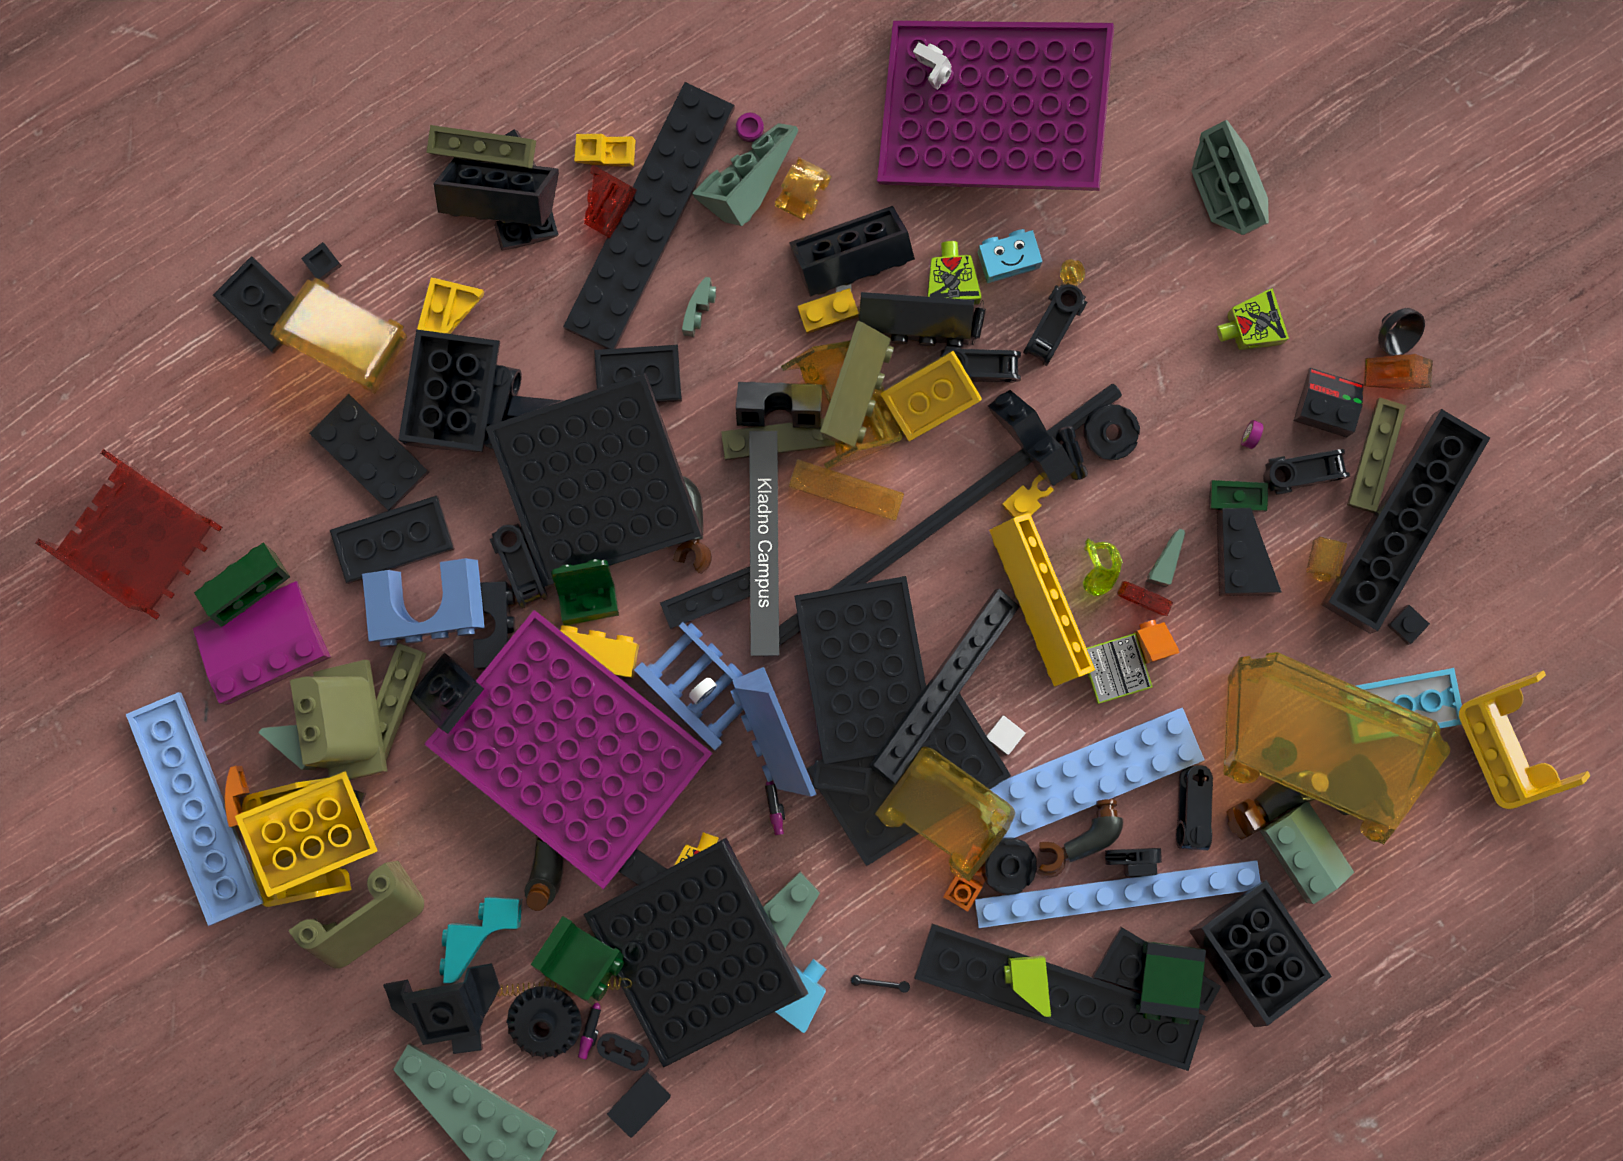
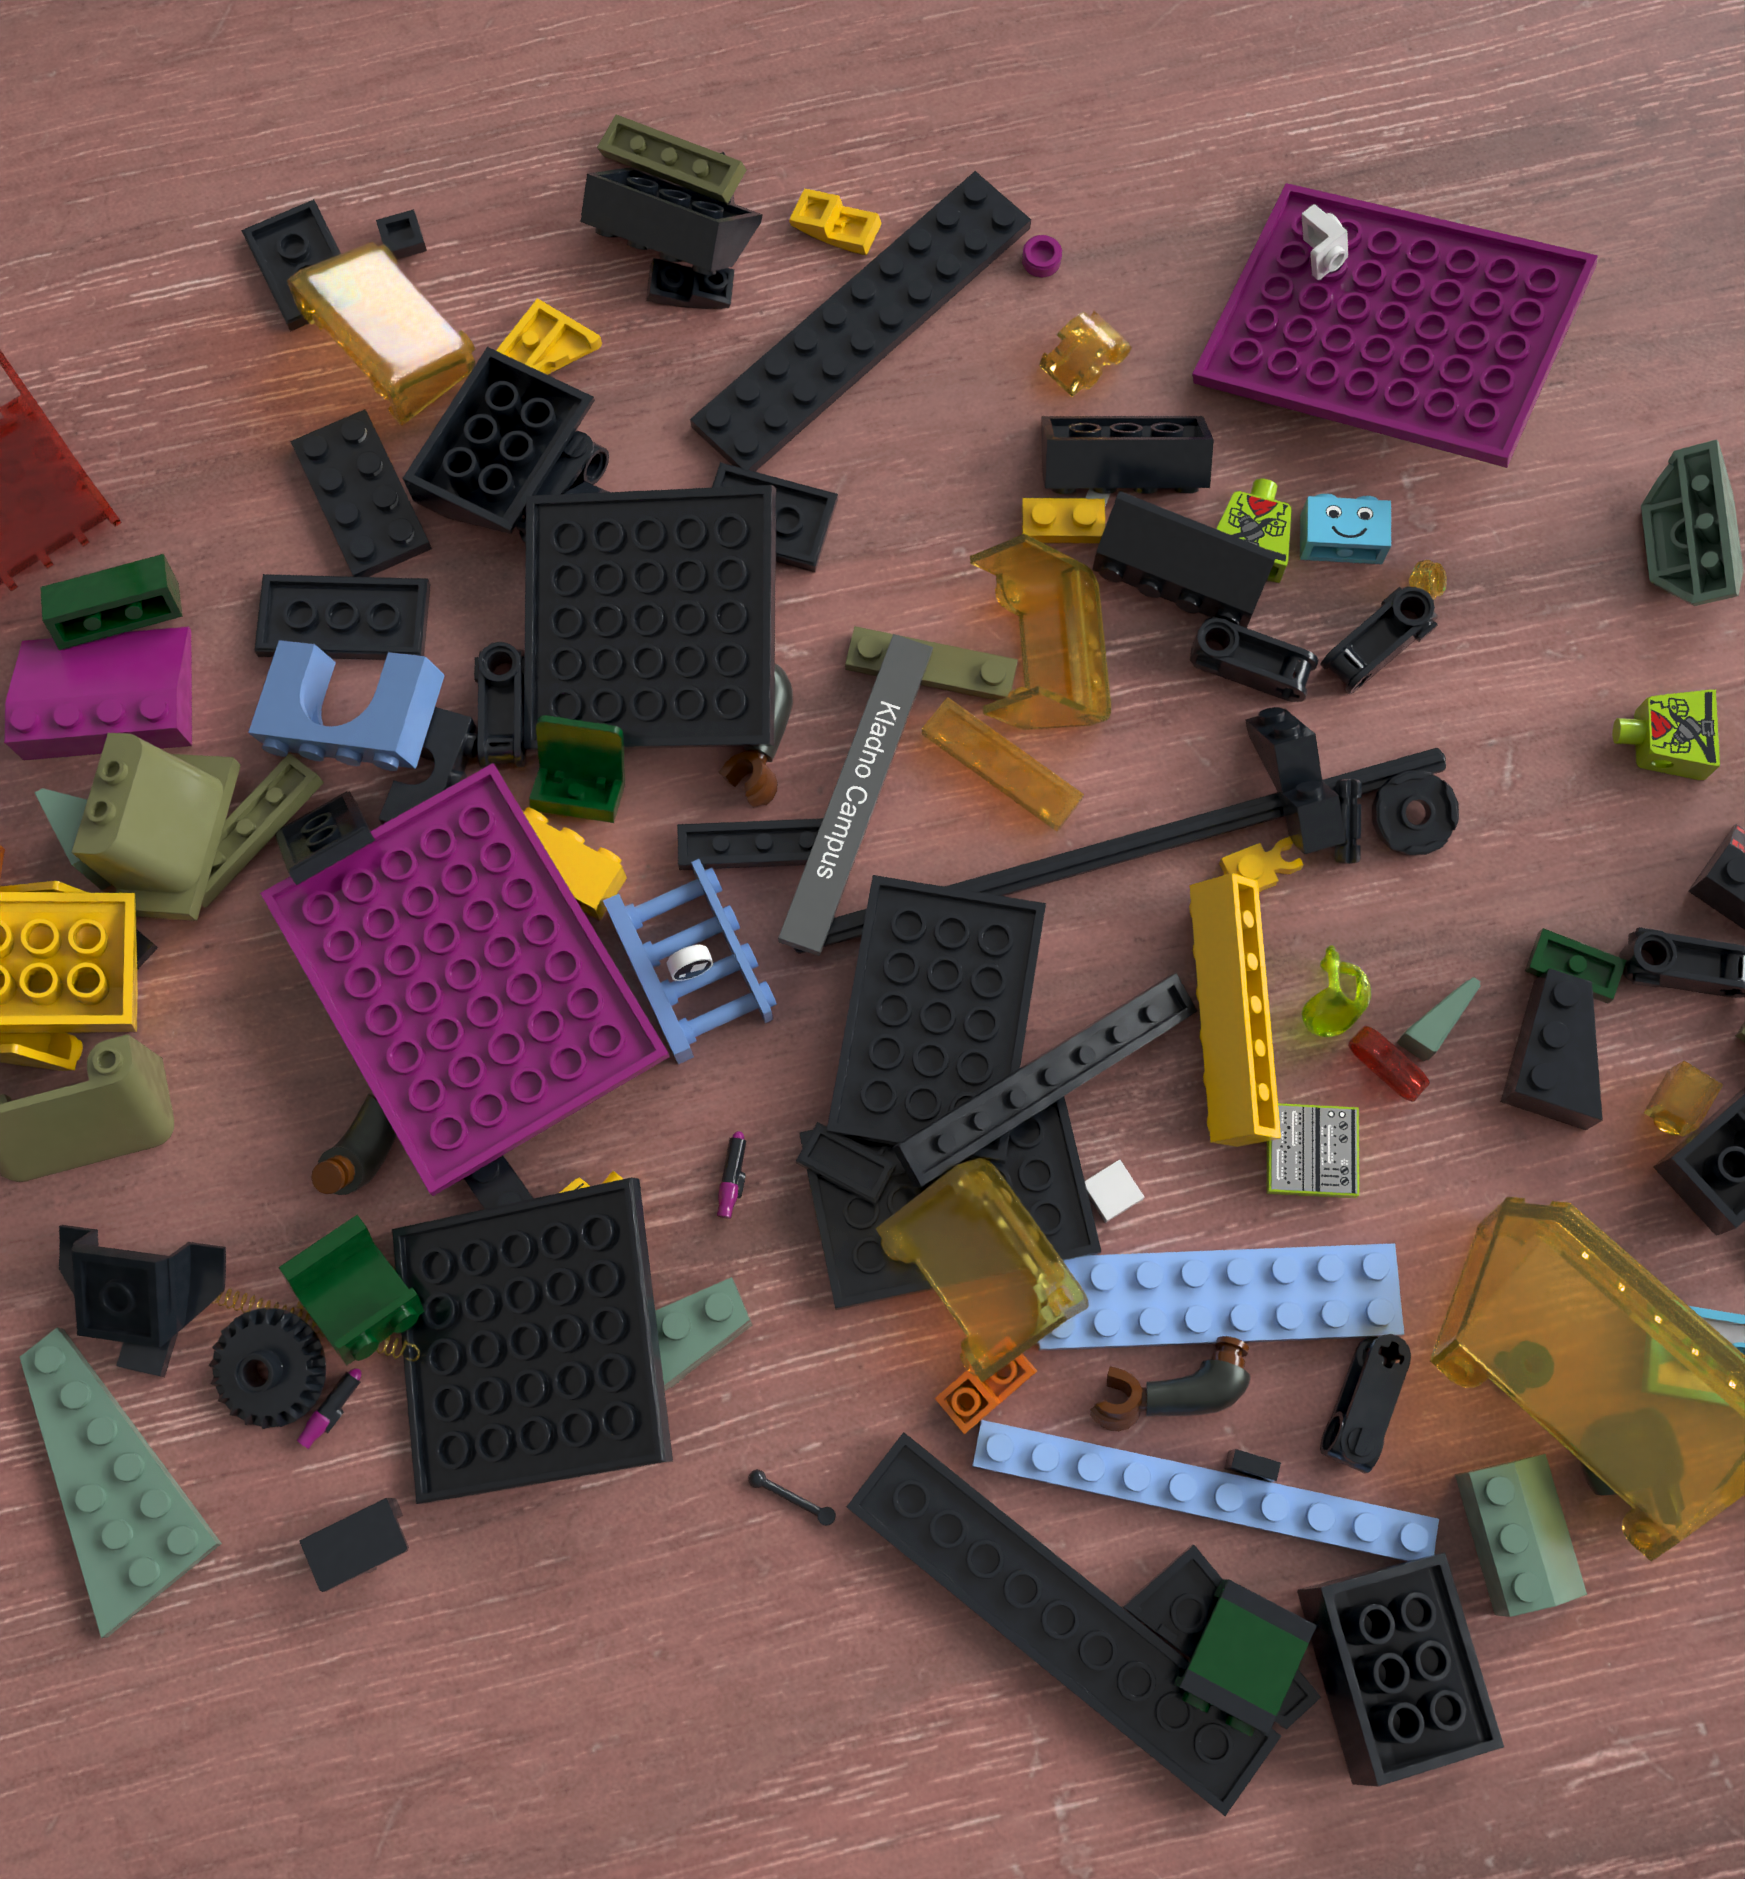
camera: 20 degrees right, 10 degrees down
teal arch [439,897,523,983] -> none
clear red wing [584,165,637,238] -> none
black beam [597,1032,650,1071] -> none
sand green slope [682,277,716,337] -> none
sand green wedge [692,123,799,226] -> none
medium blue slope [730,667,816,796] -> none
arch [736,382,823,429] -> none
medium azure torso [775,959,827,1033] -> none
olive slope [820,321,894,449] -> none
yellow plate [880,351,982,441] -> none
black piece [971,300,986,345] -> none
black tile [981,837,1037,895] -> none
lime slope [1004,956,1051,1017] -> none
black piece [1105,848,1162,865] -> none
orange slope [1133,620,1180,664] -> none
piece [1226,770,1328,840] -> none
magenta tile [1241,420,1264,449] -> none

